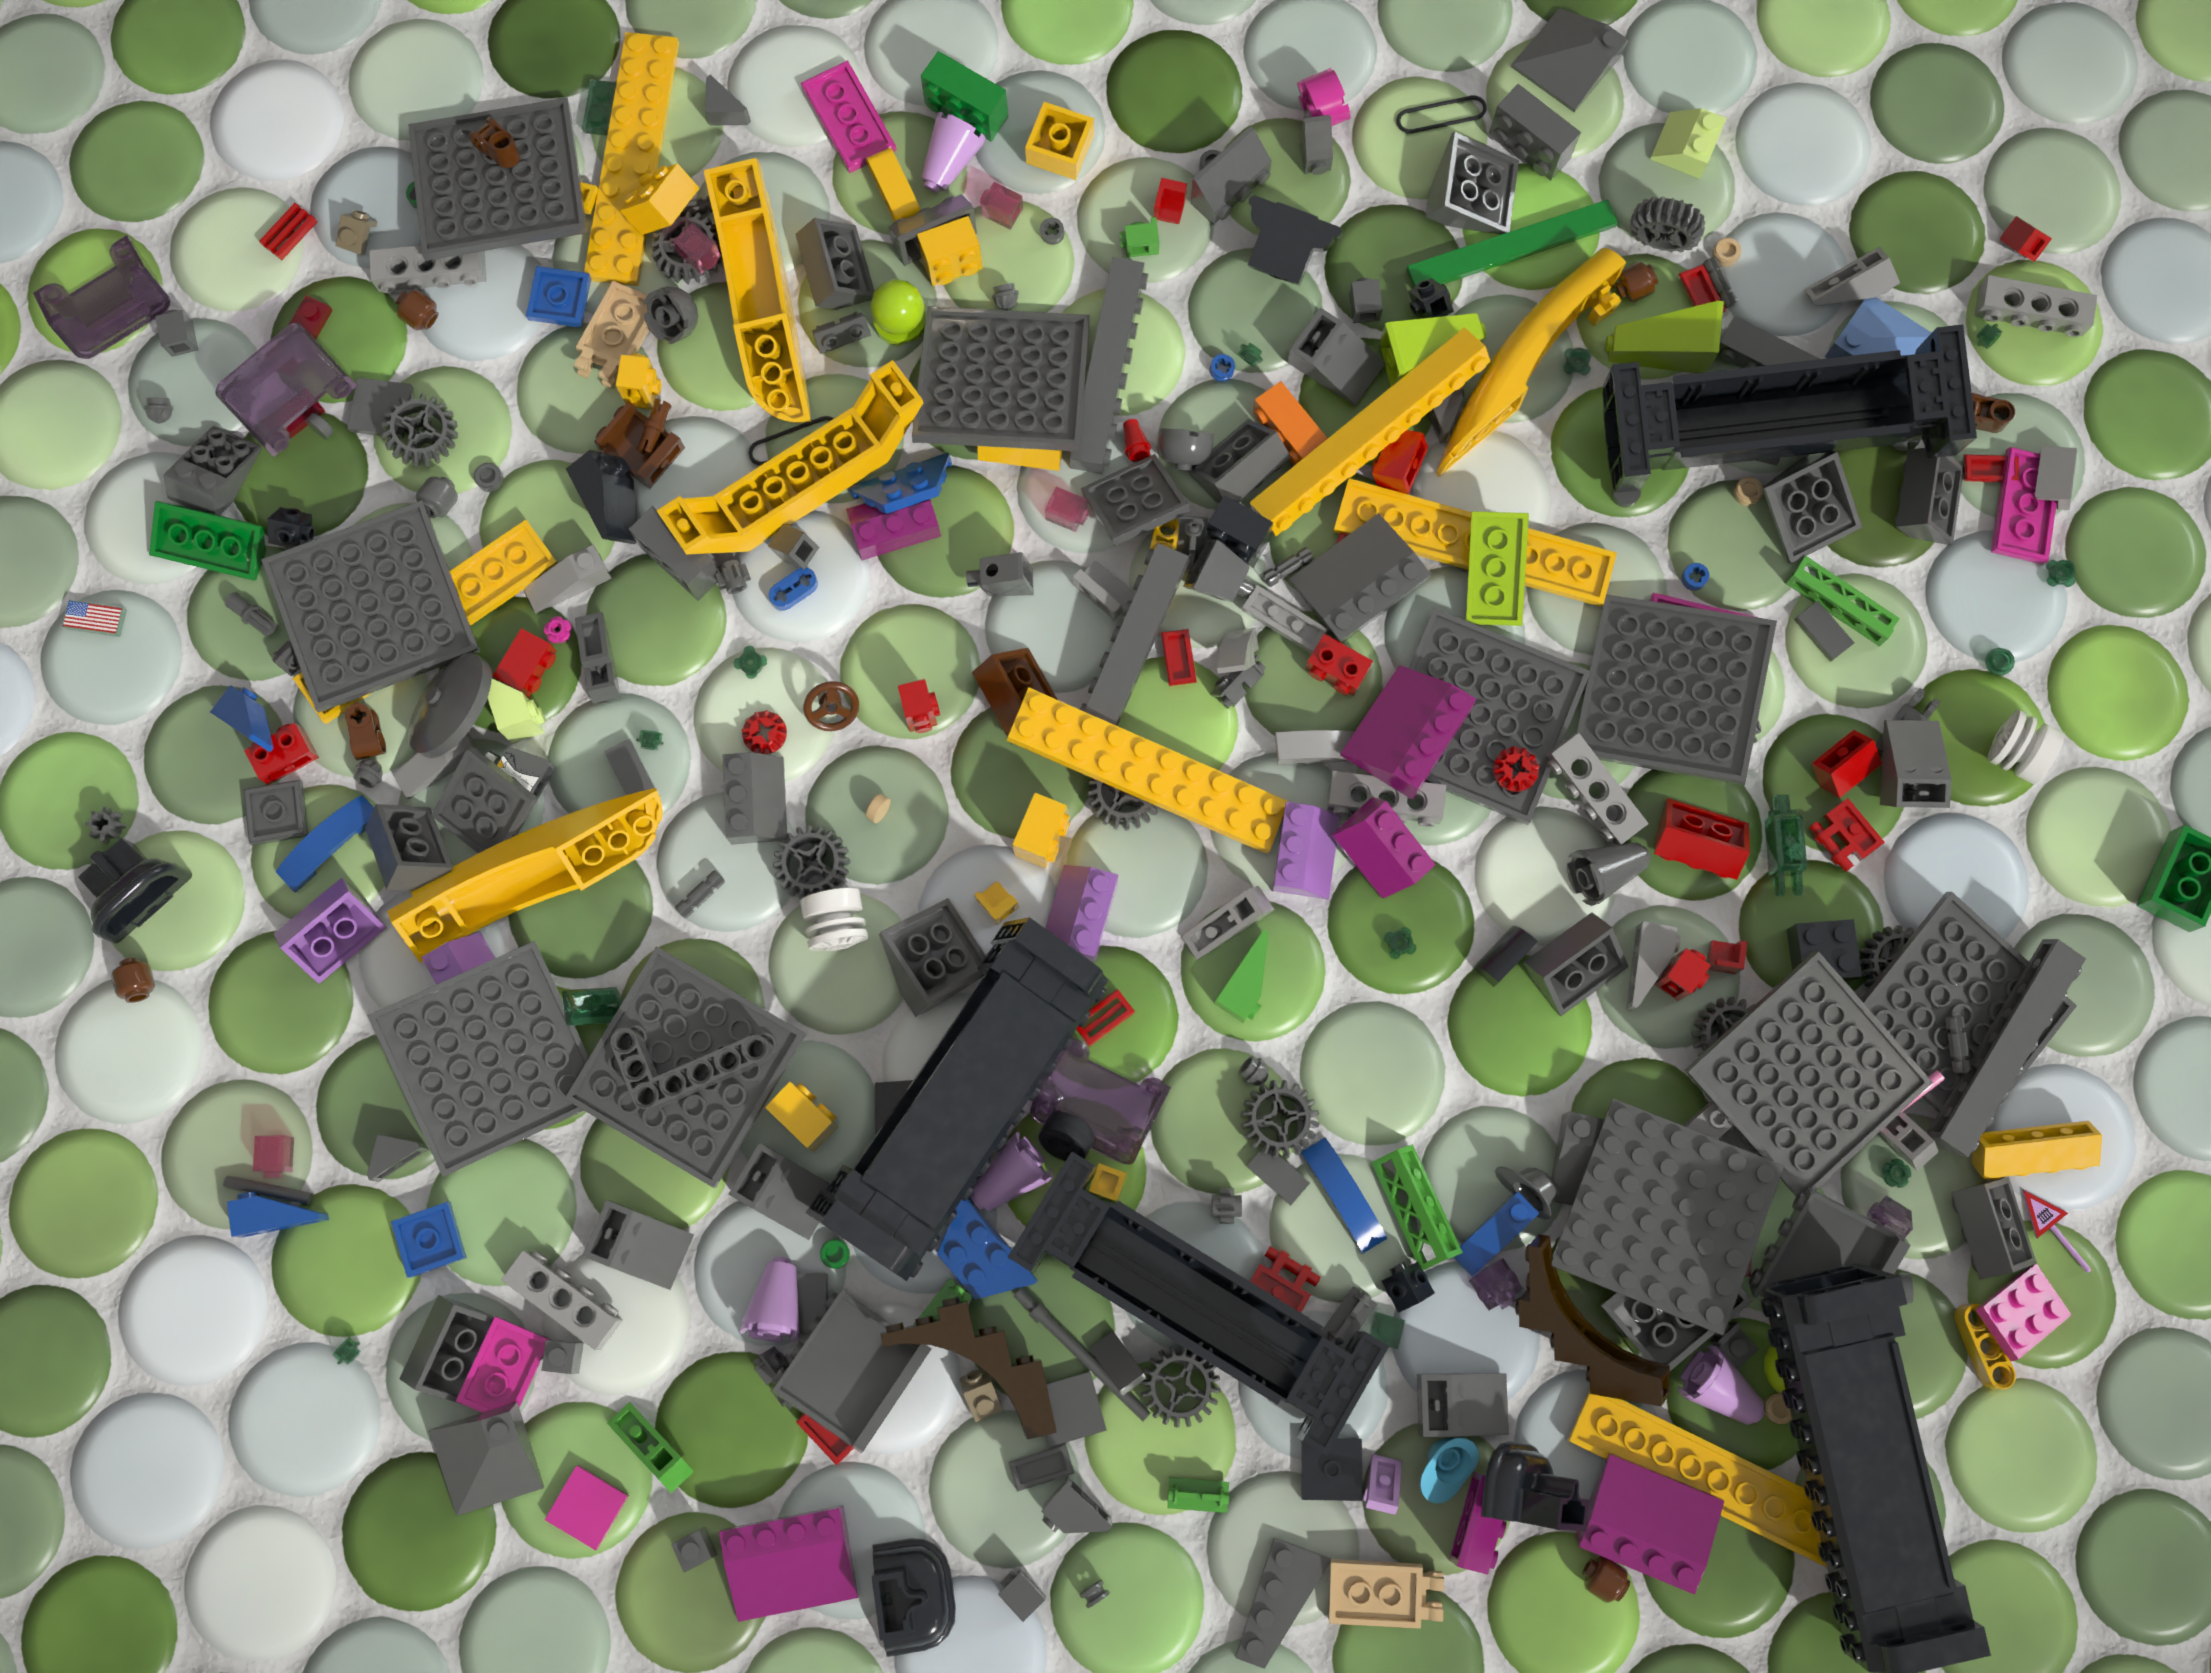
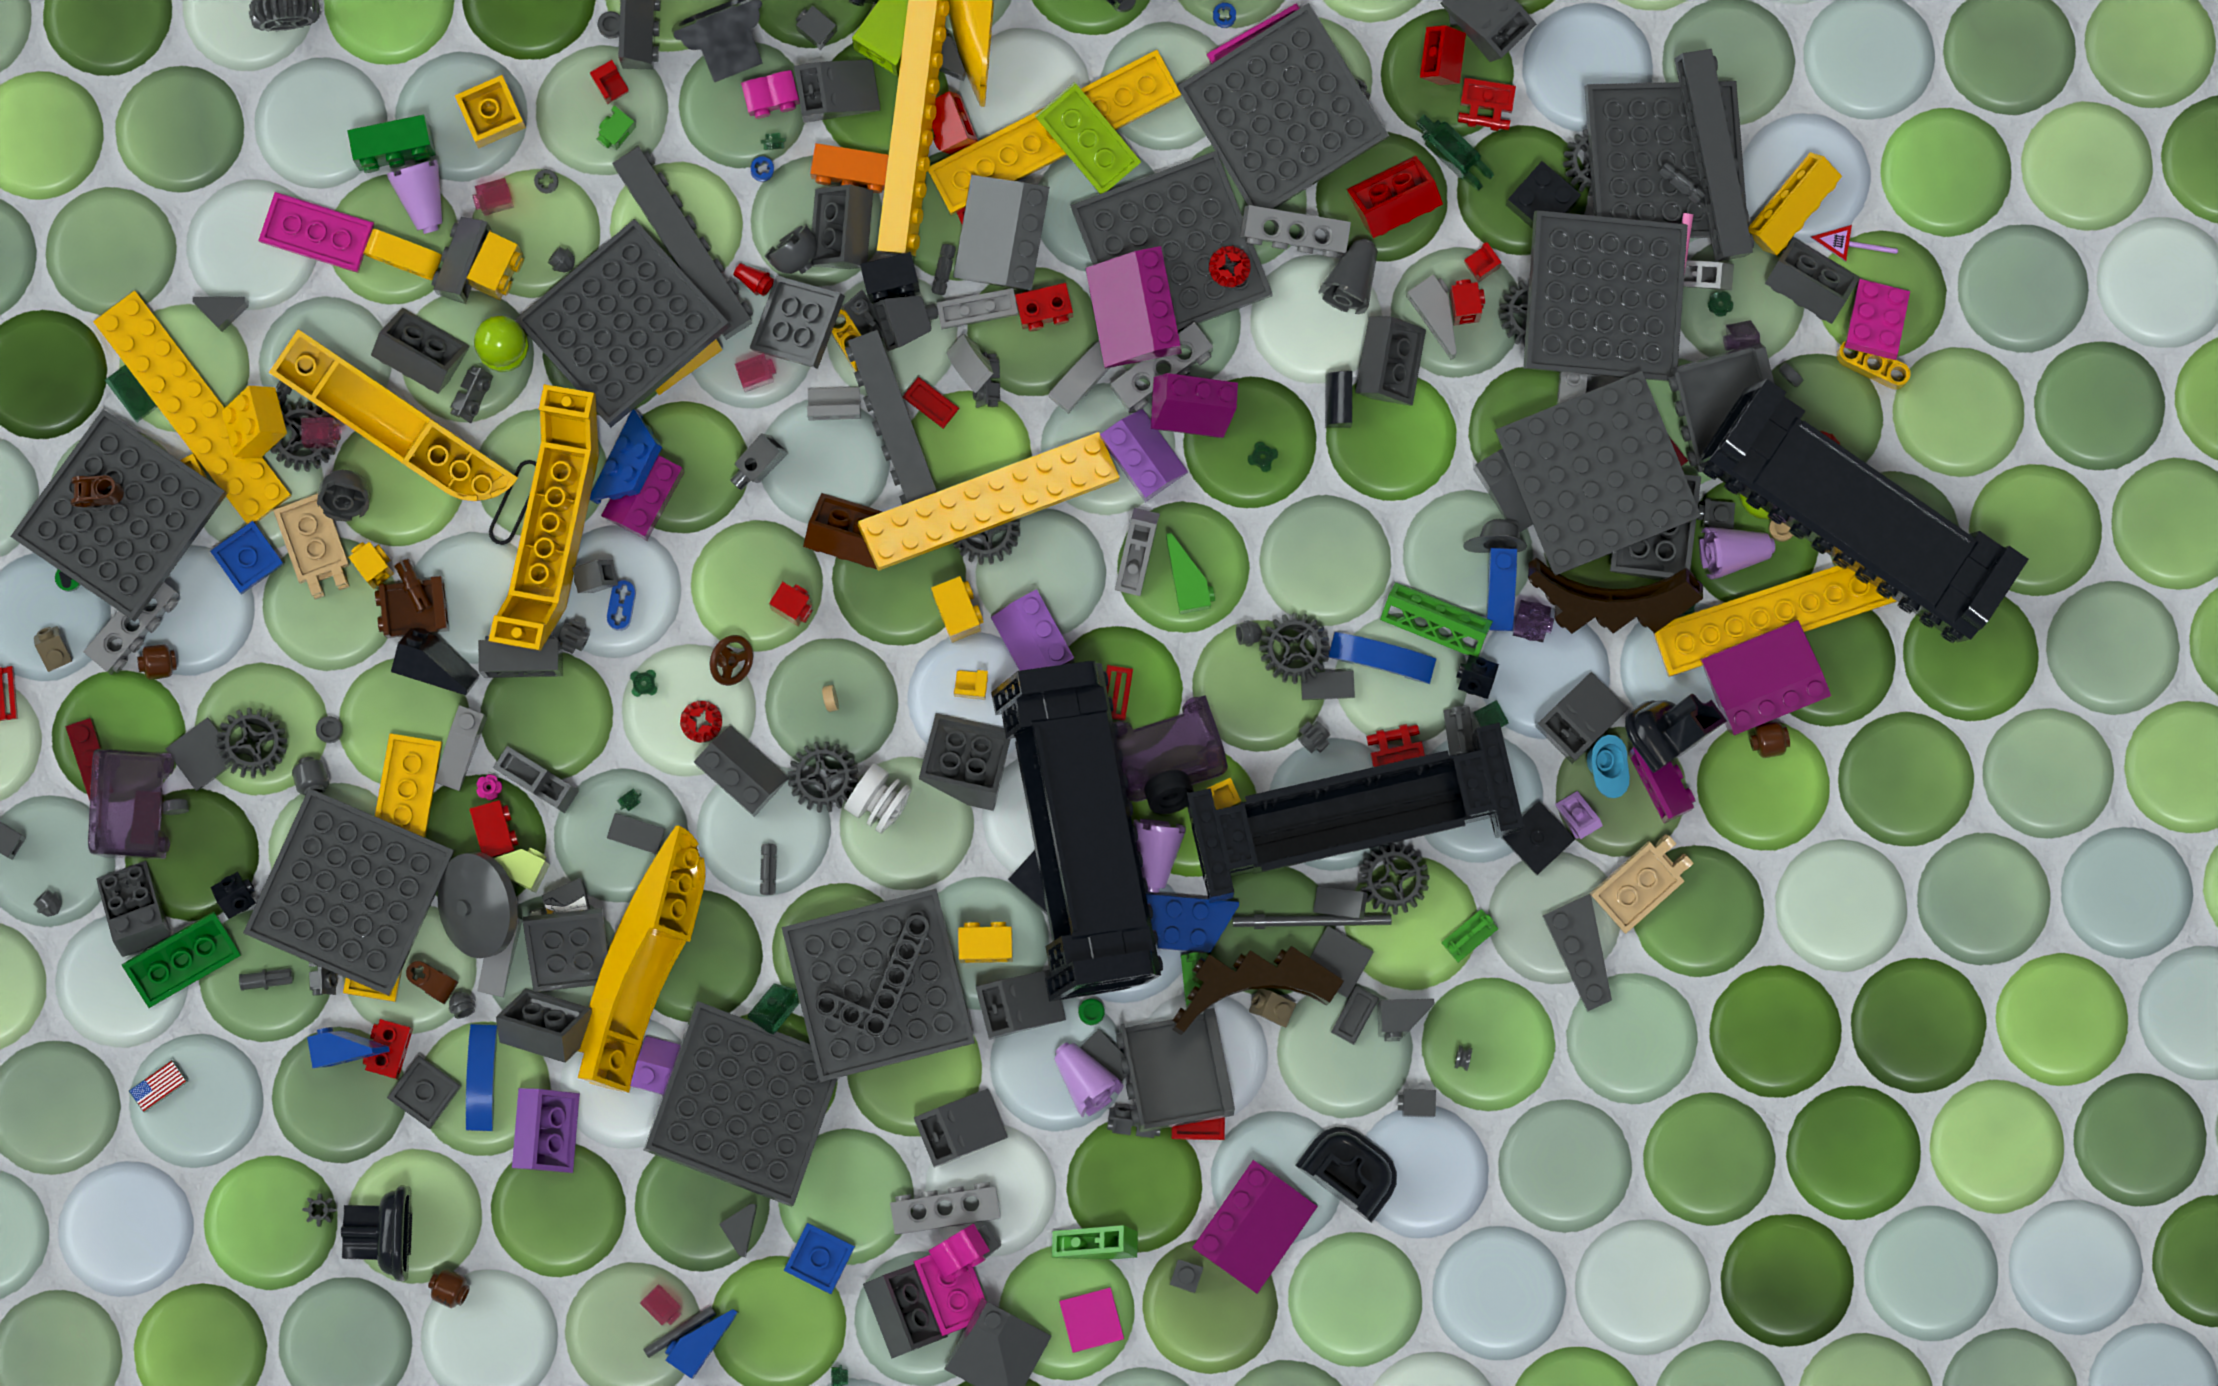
camera: 45 degrees left, 5 degrees up
none -> dark pink brick [741,70,800,119]
none -> dark pink brick [928,1223,990,1279]

